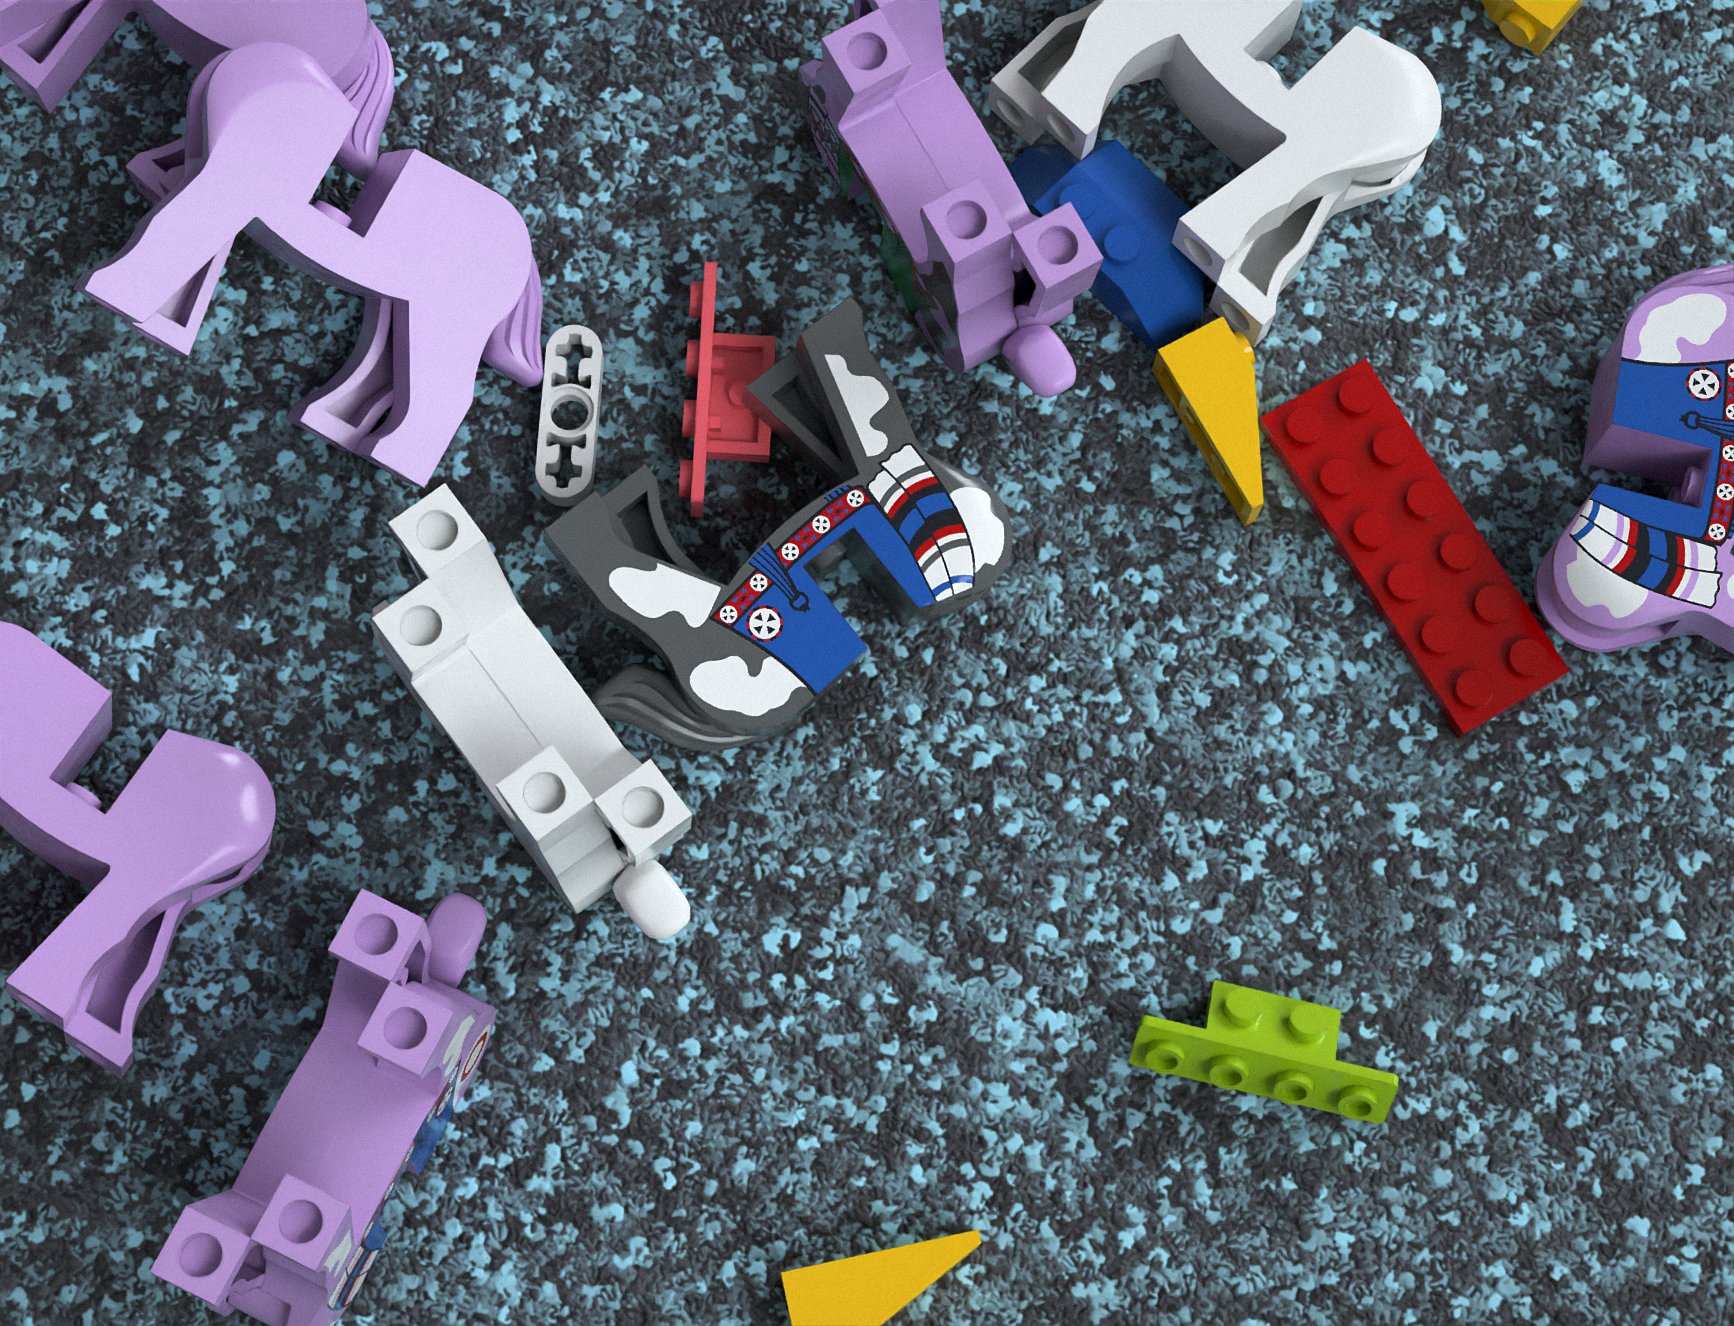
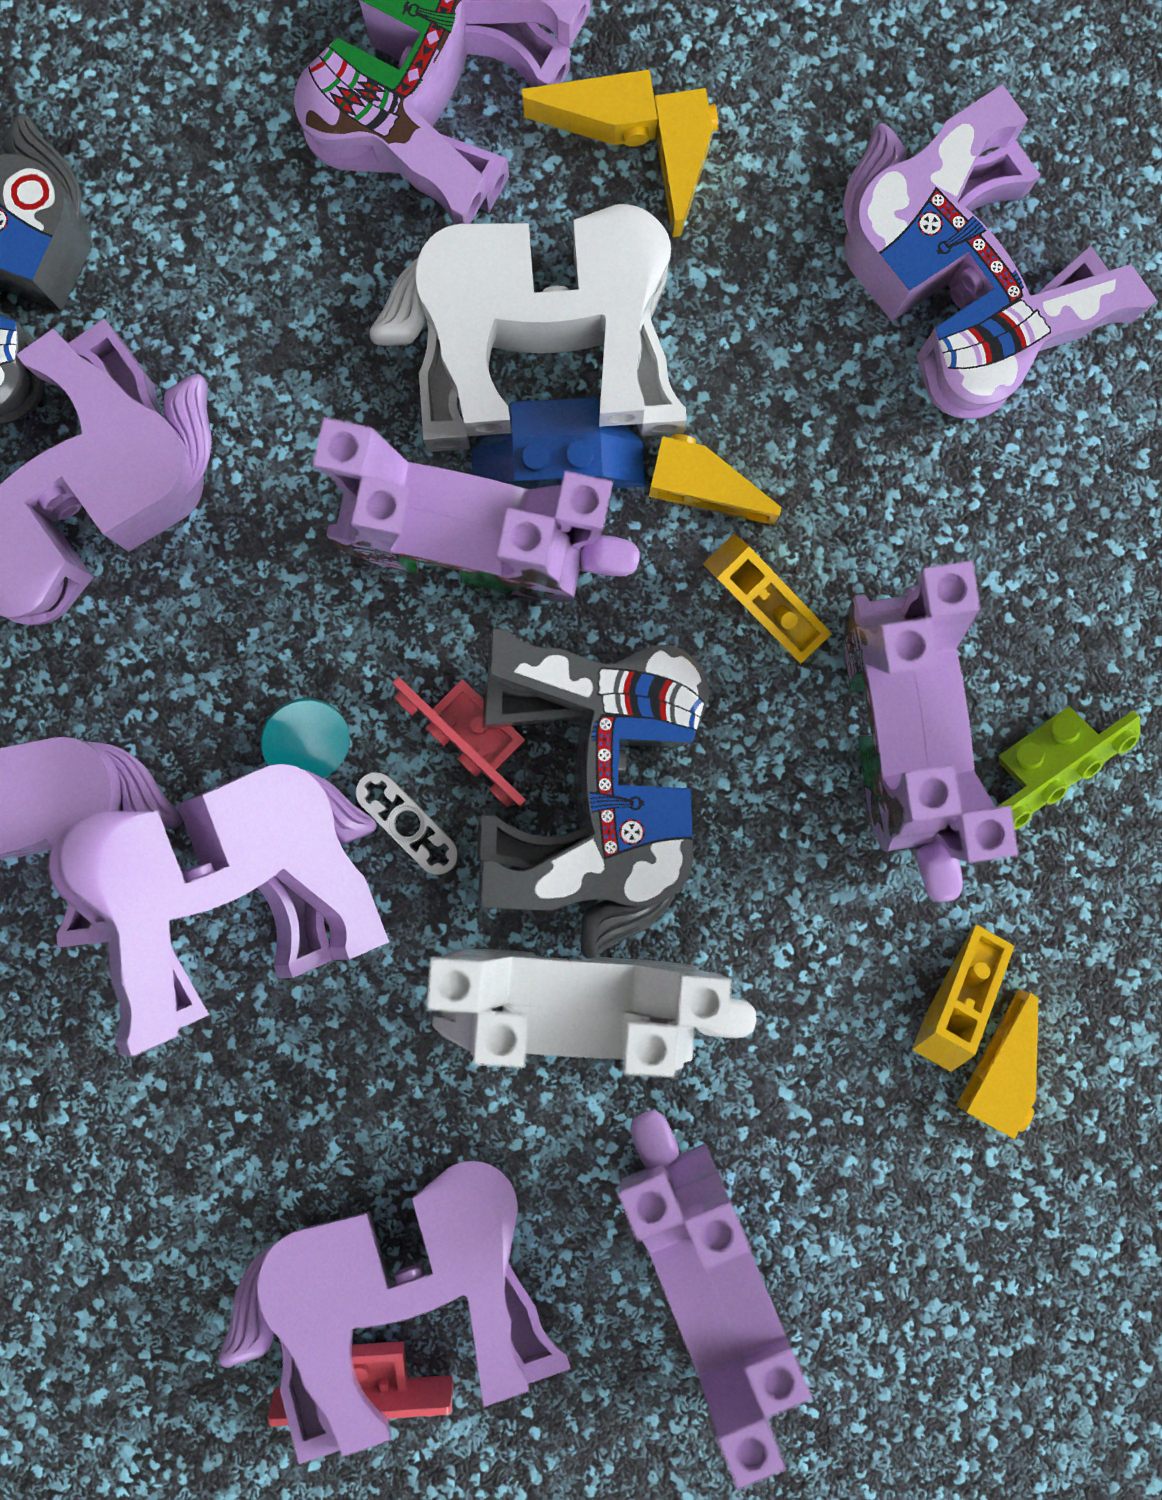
camera: 45 degrees left, 10 degrees up
red plate [1258,358,1570,739] -> none
none -> teal piece [260,698,350,778]
none -> yellow slope [654,88,718,238]
none -> yellow slope [703,533,832,664]
none -> lavender animal [844,561,1018,902]
none -> yellow slope [912,924,1015,1072]

